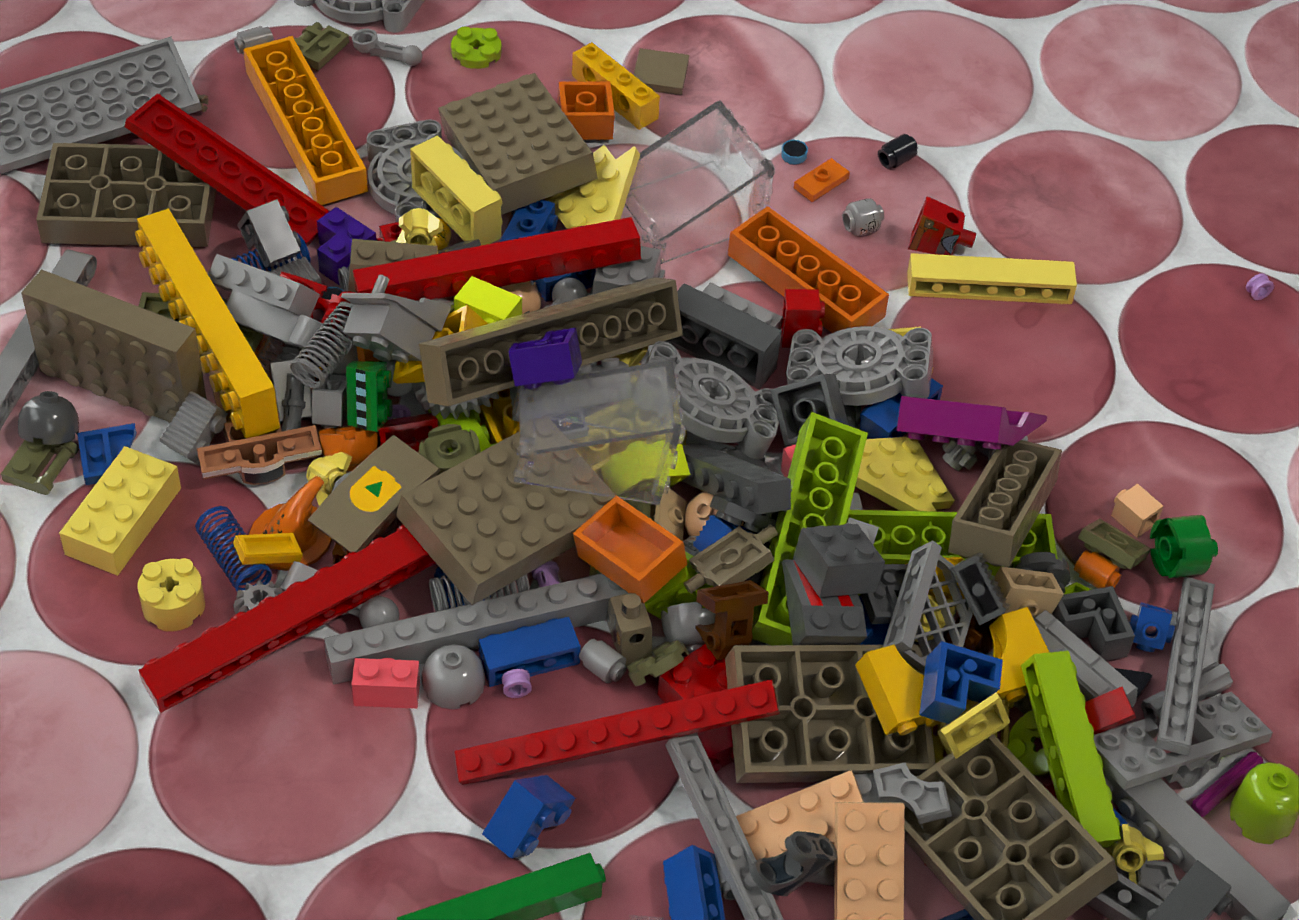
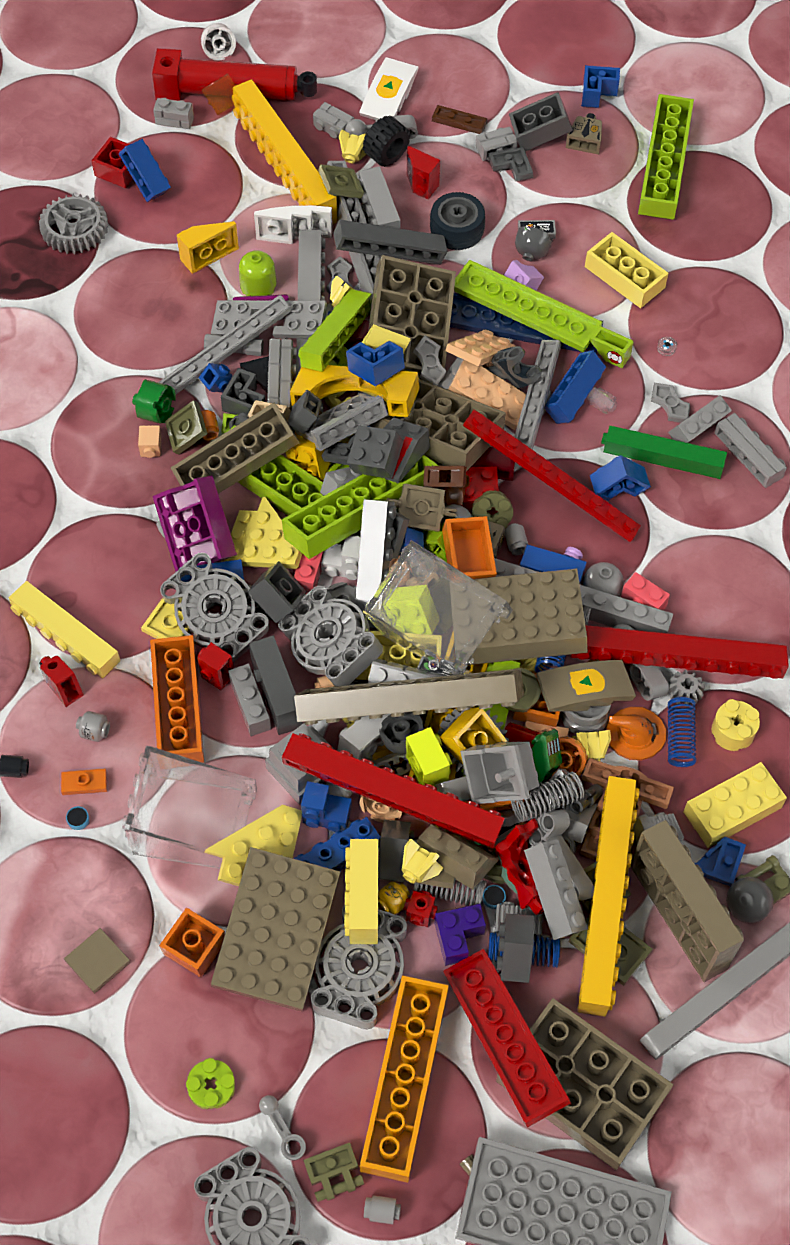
camera: 140 degrees left, 10 degrees up
yellow tile [233,533,303,565] -> none
dark purple brick [508,328,582,389] -> none
yellow brick [572,42,660,130] -> none
red tile [1085,686,1136,735] -> none

